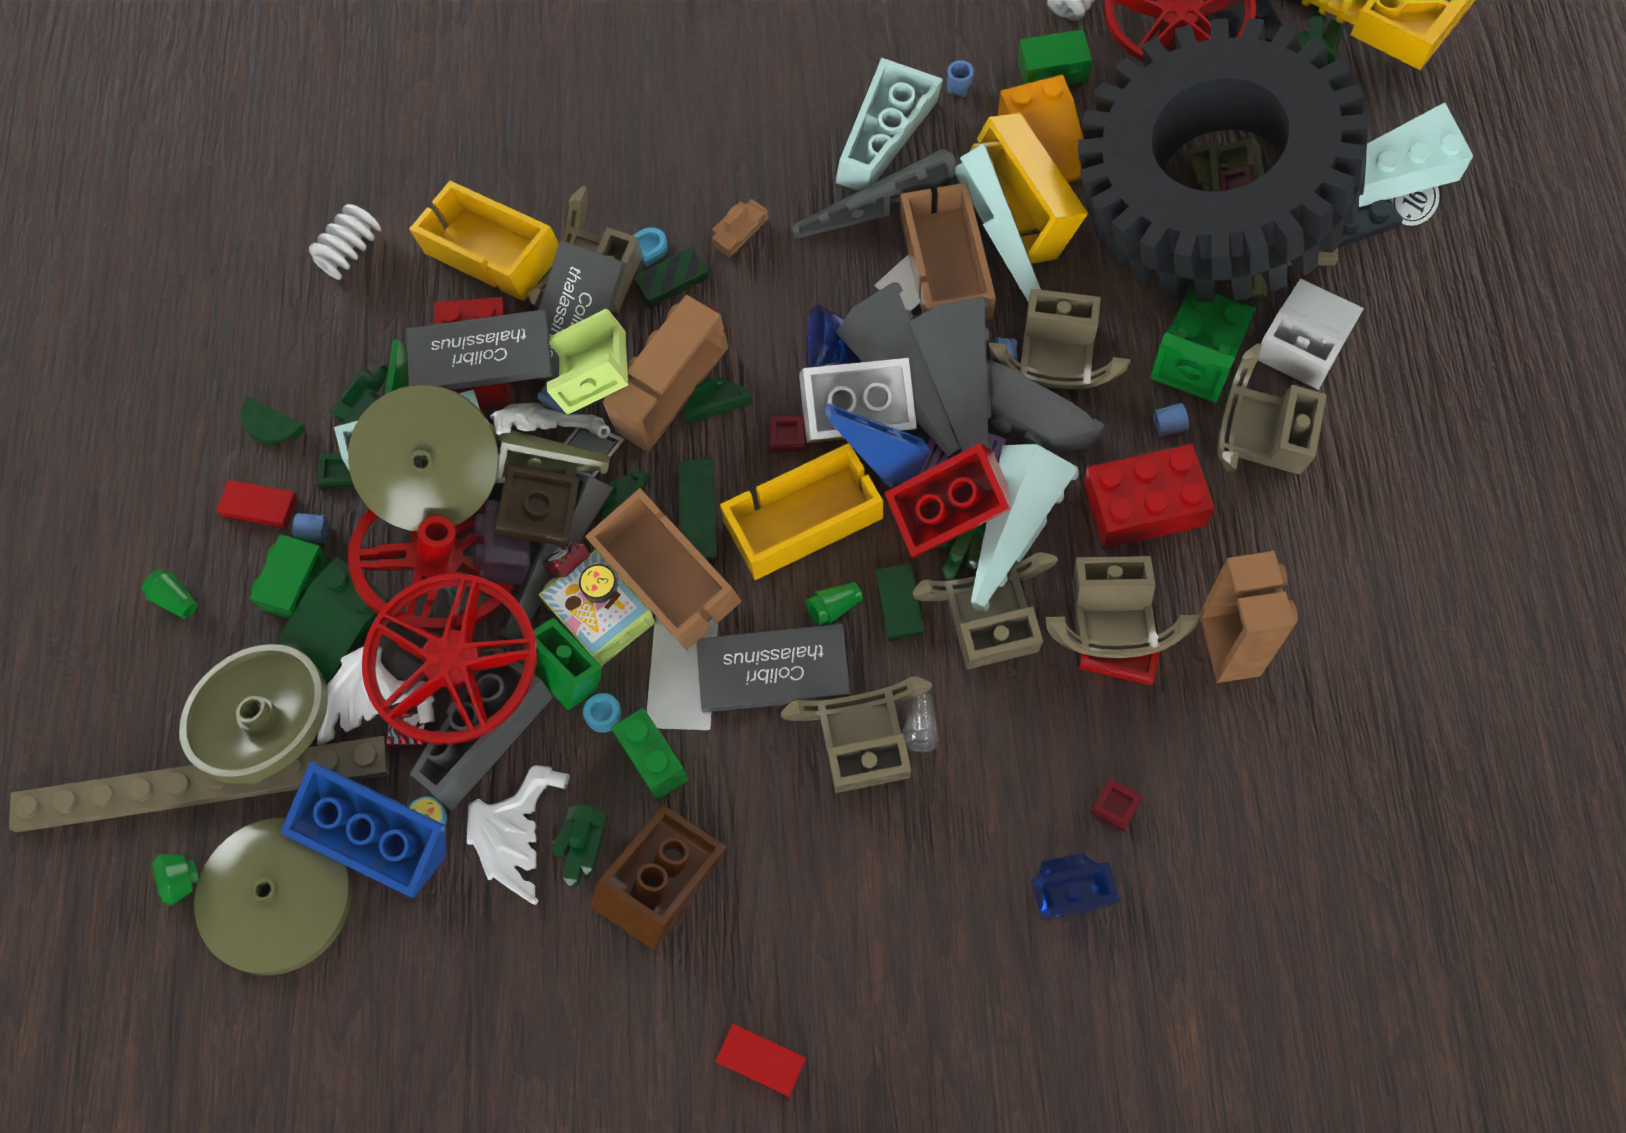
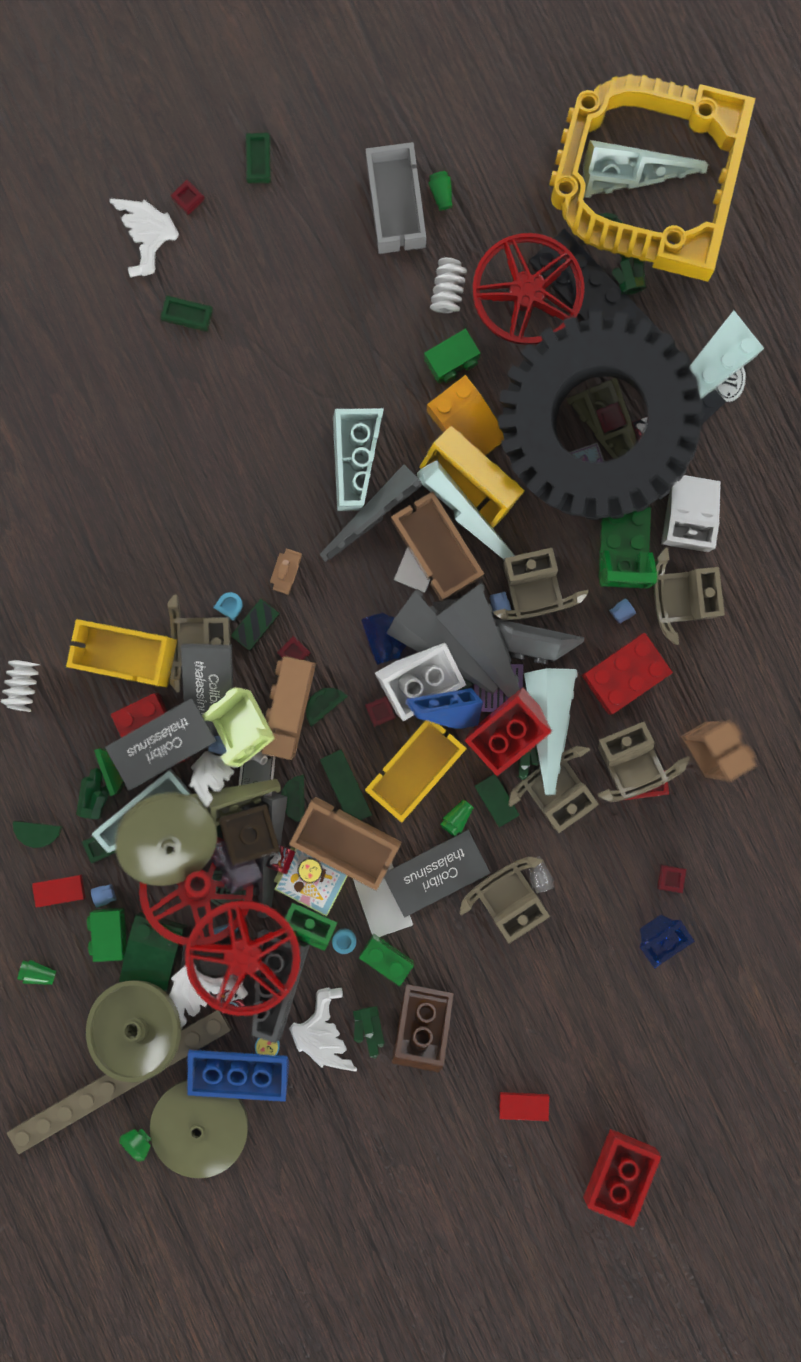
camera: 25 degrees left, 20 degrees up
medium blue hose [947,60,973,97] -> none

